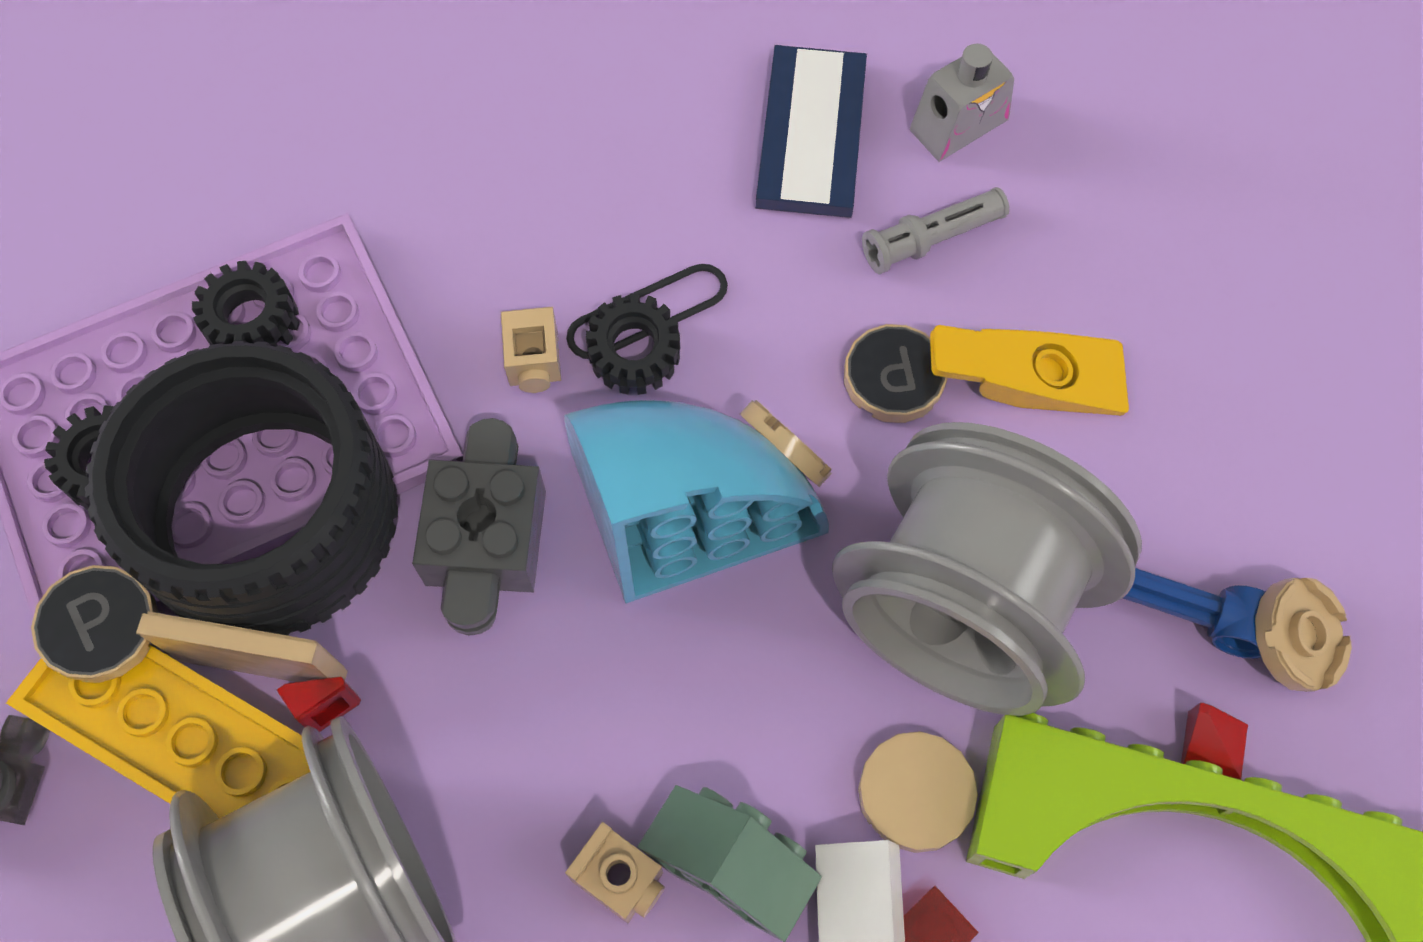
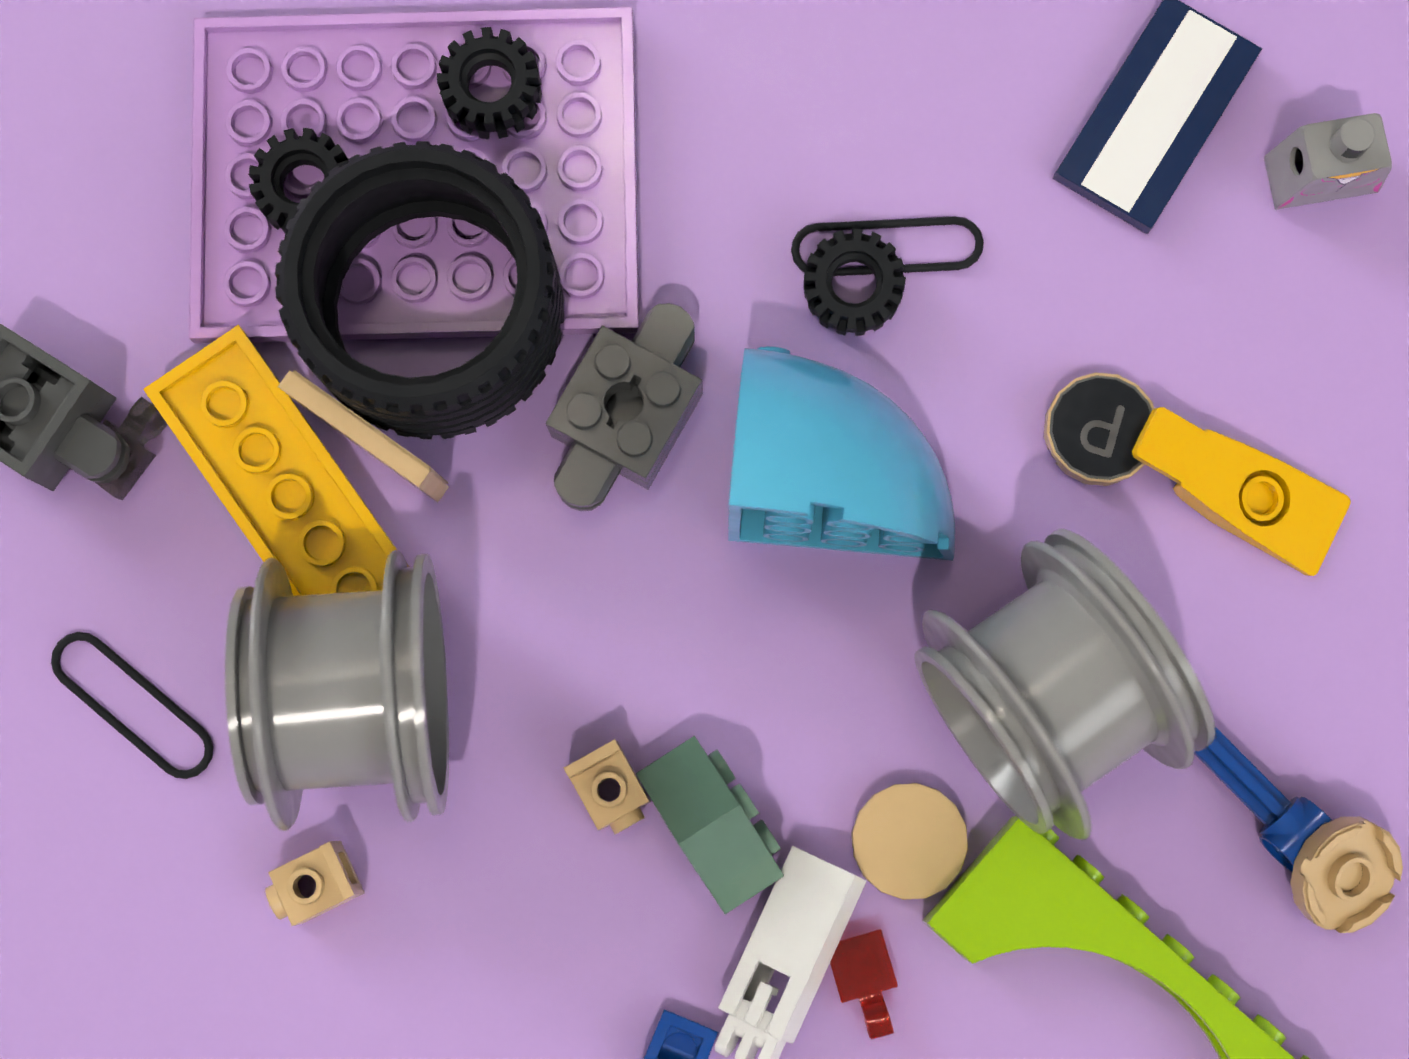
camera: 30 degrees right, 15 degrees up
black tile [31,565,158,683] -> none
red slope [277,677,362,732] -> none
tan brick [501,307,561,393] -> none
tan tile [740,400,832,487] -> none
light grey pin [862,187,1009,274] -> none
red slope [1181,702,1248,780] -> none

